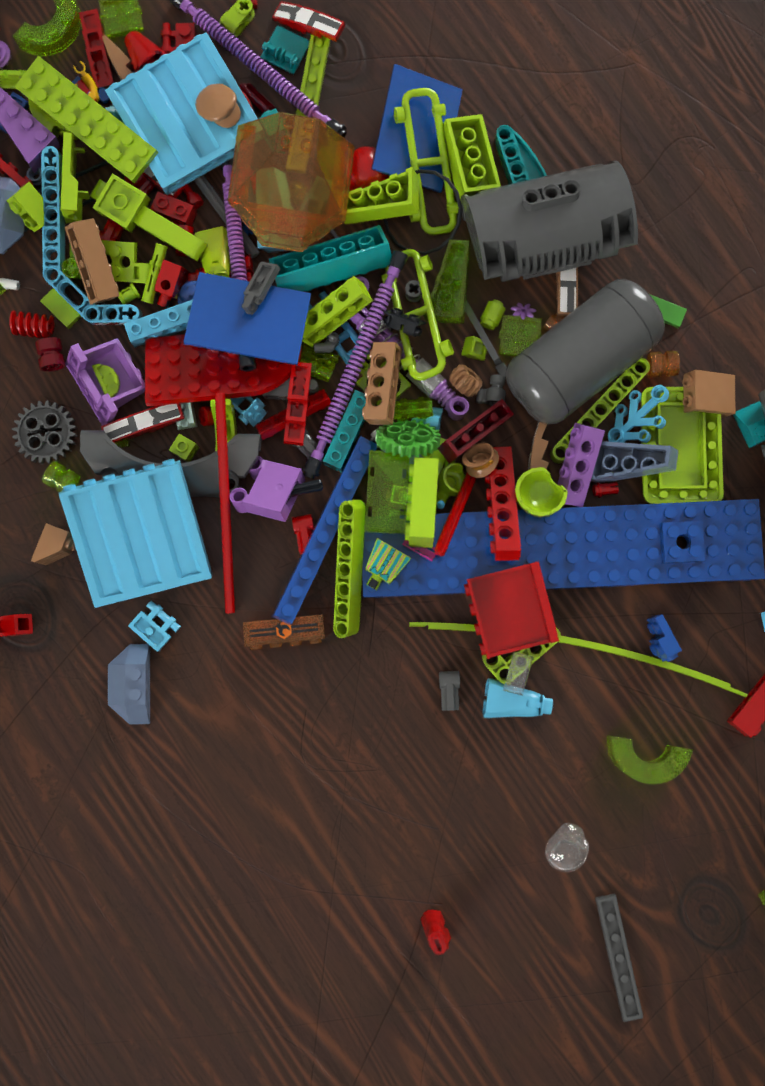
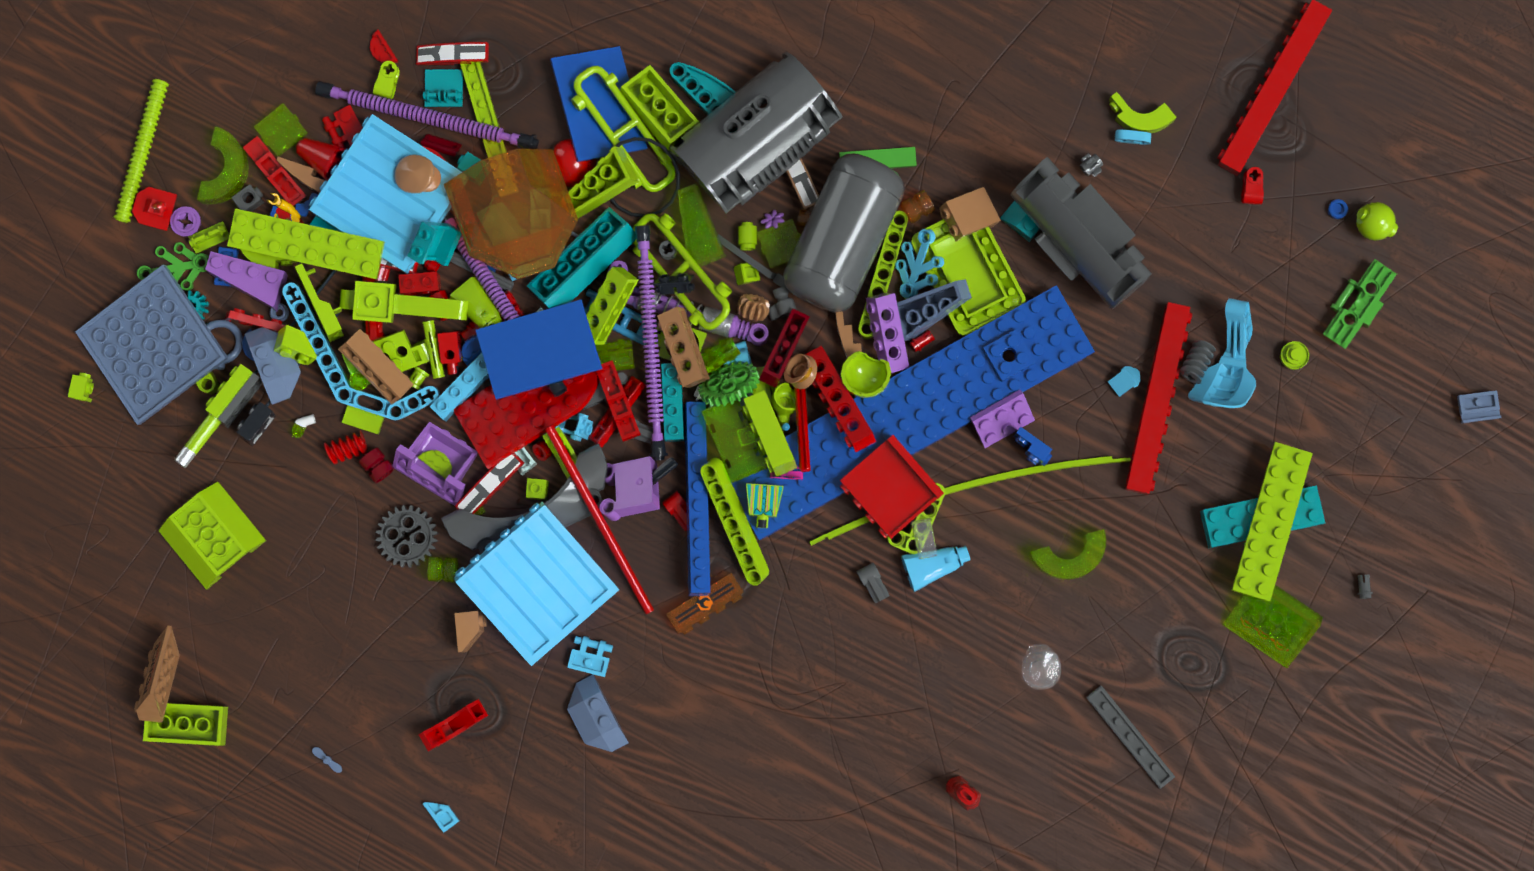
camera: 20 degrees left, 0 degrees up
dark grey hinge [241,262,280,315] -> none
dark grey arm [313,332,339,353] -> none
none -> dark grey brick [232,184,265,212]
none -> teal panel [407,222,462,266]
none -> medium lavender plate [970,390,1035,448]

